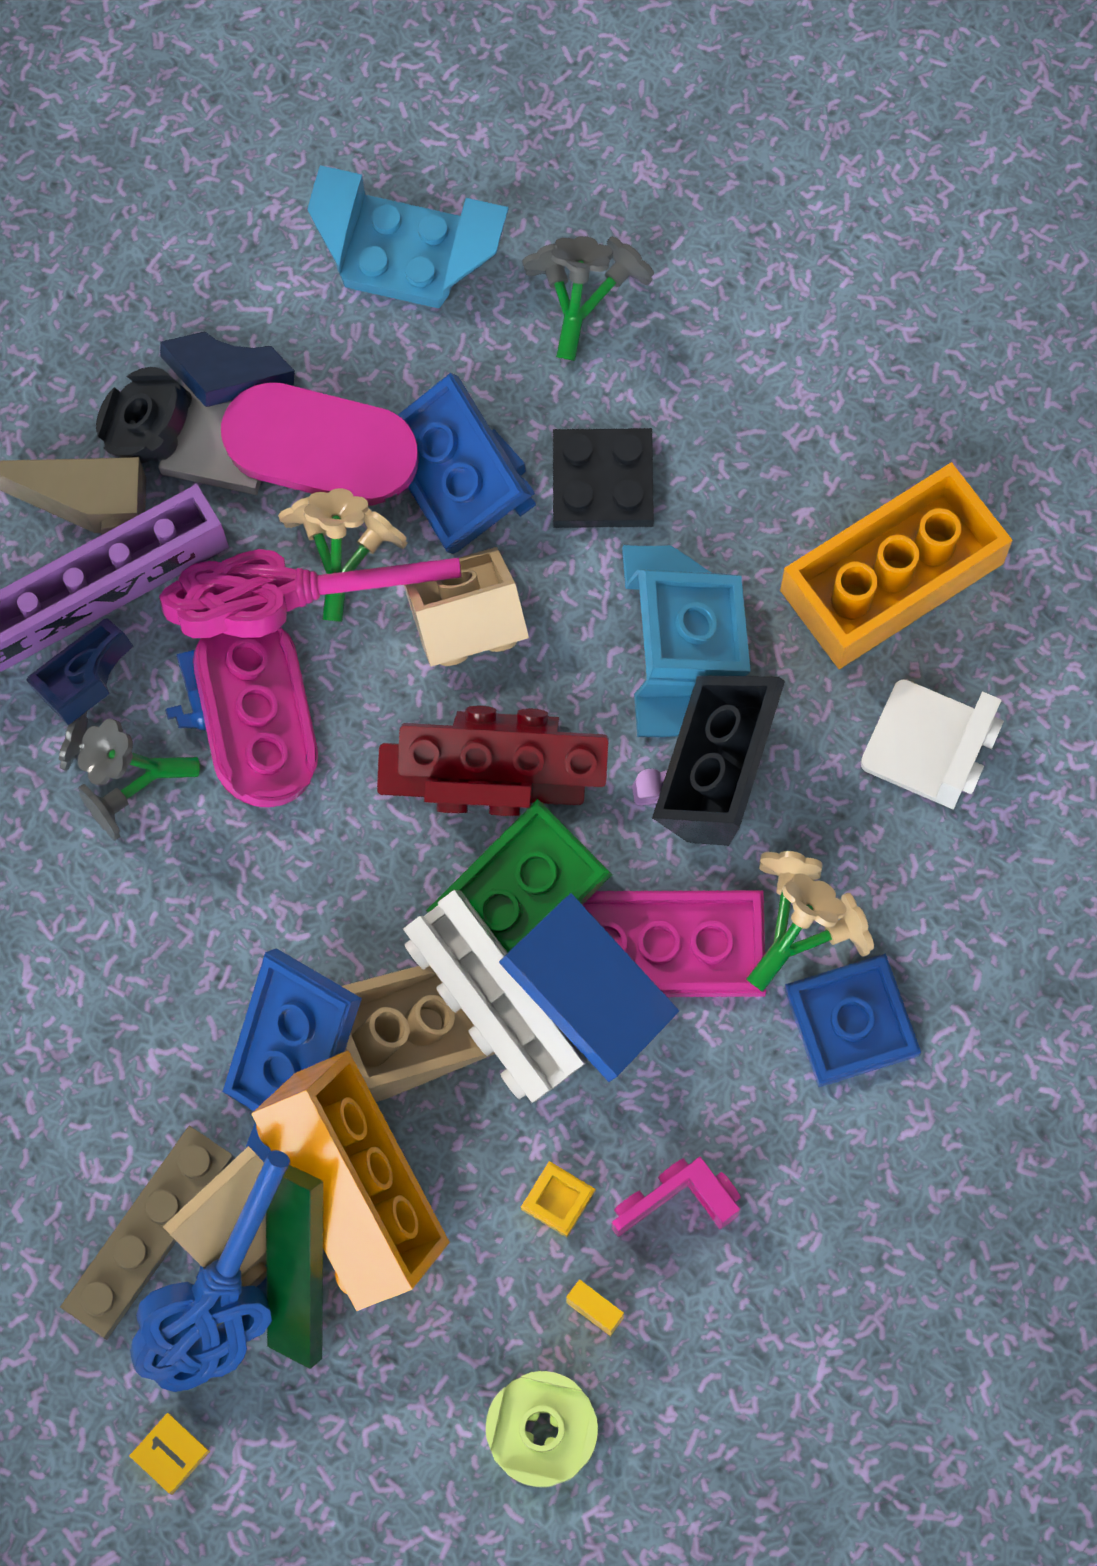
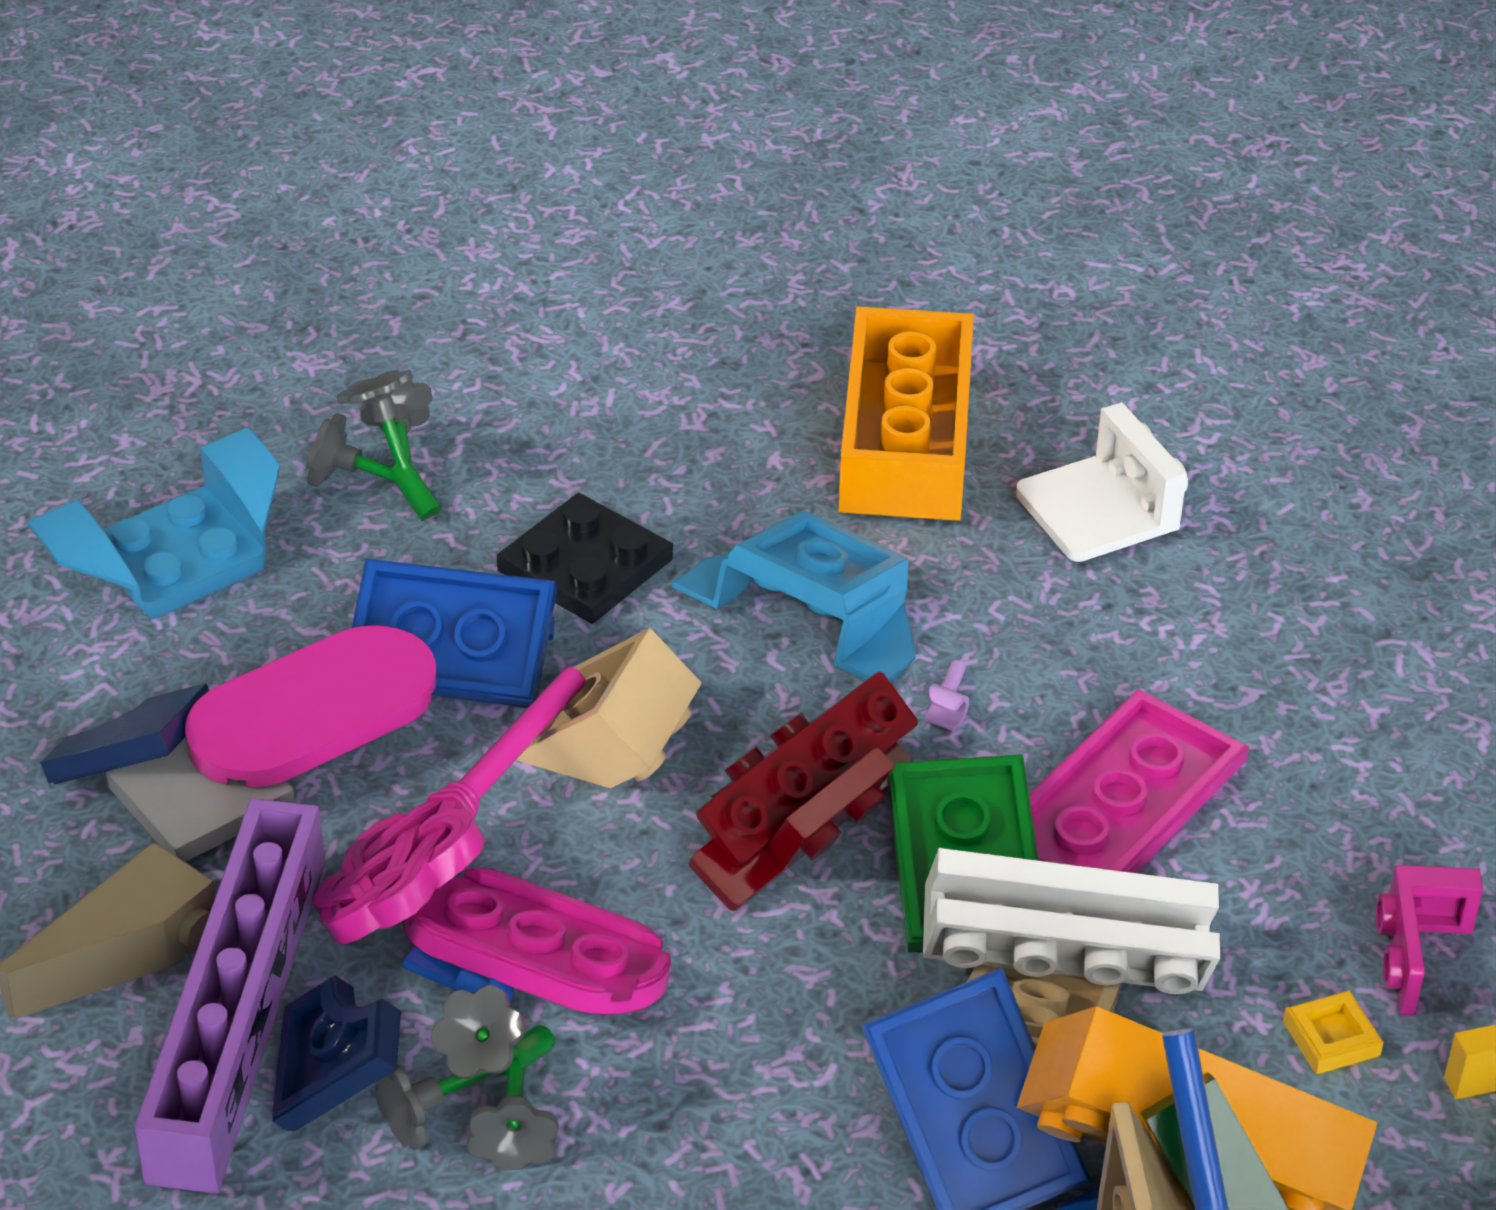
camera: 55 degrees left, 30 degrees down
black plate [96,367,192,464] -> none
tan plant [278,488,408,622] -> none
blue tile [499,893,679,1082] -> none
black slope [652,676,785,846] -> none
tan plant [746,851,874,992] -> none
blue tile [784,953,921,1087] -> none

